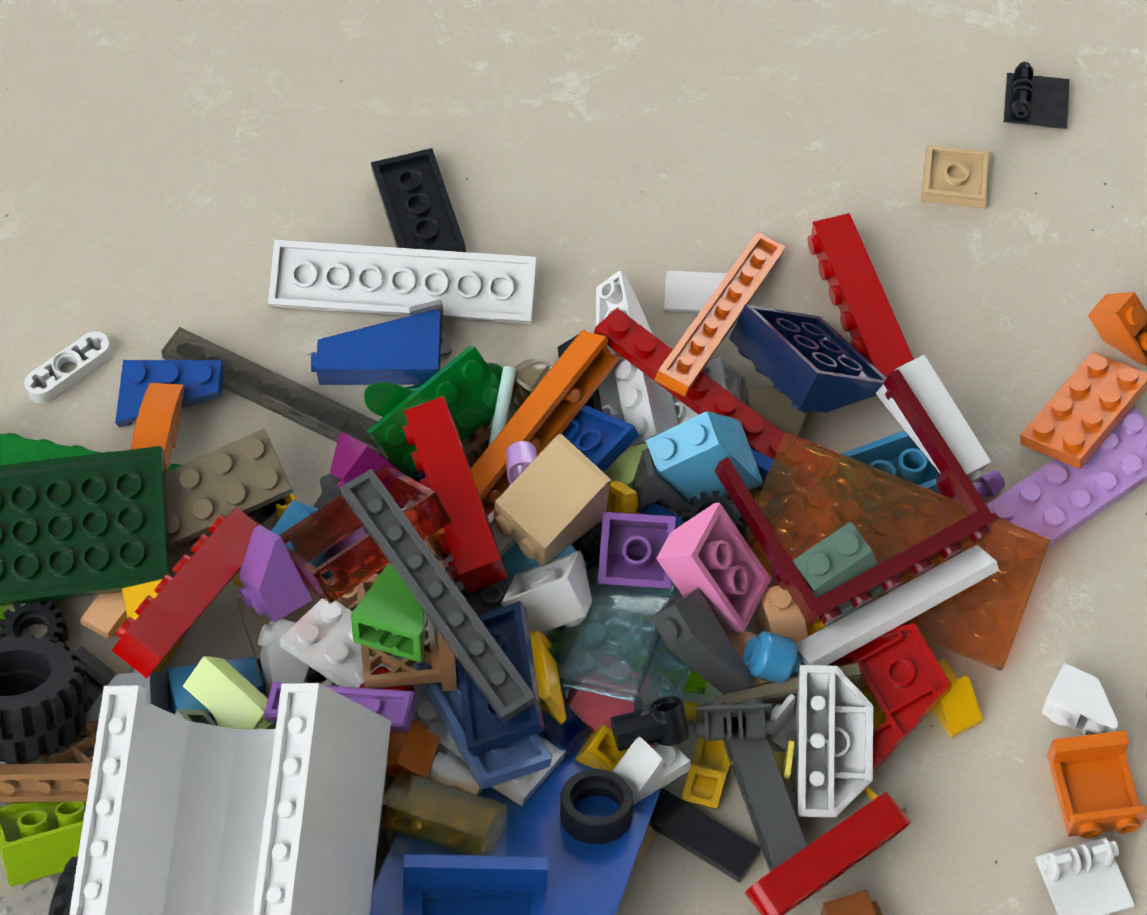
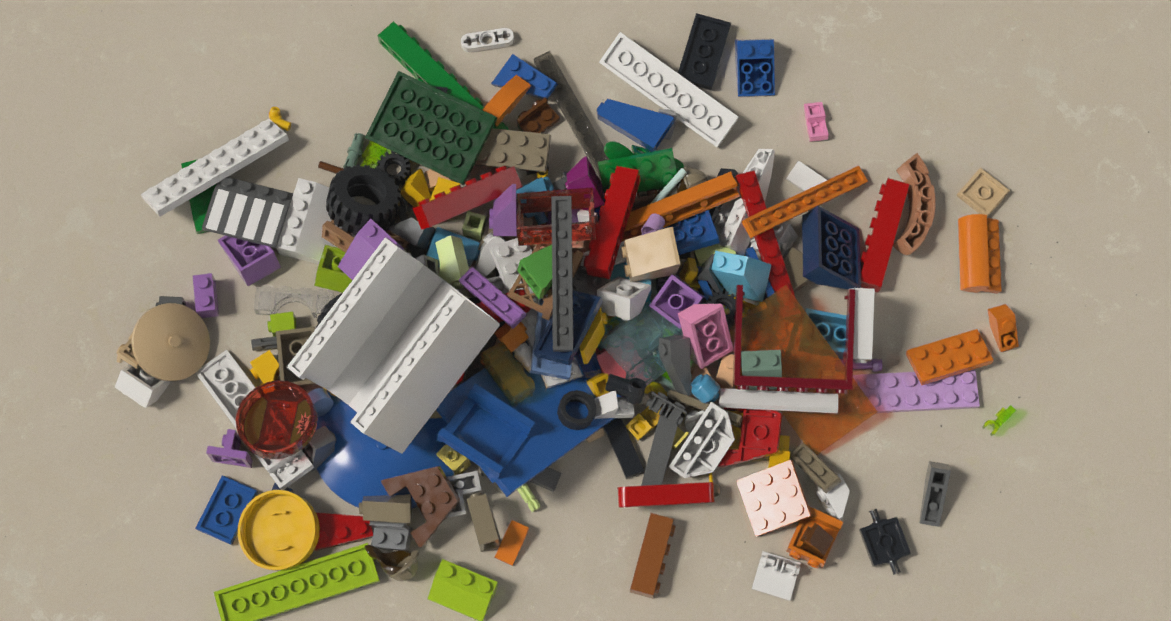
camera: 30 degrees right, 15 degrees up
black hinge [1003,62,1070,129] -> none
none -> medium lavender slope [338,219,404,280]
none -> yellow slope [401,169,431,207]
none -> yellowish green brick [462,211,486,240]
none -> reddish brown bracket [517,98,560,134]
none -> blue slope [735,38,775,96]
none -> plate [737,460,812,537]
none -> dark tan tile [790,443,841,493]
none -> reddish brown slope [801,523,834,559]
none -> bright pink slope [804,102,829,142]
none -> nougat brick [893,153,936,255]
none -> orange brick [958,214,1002,294]

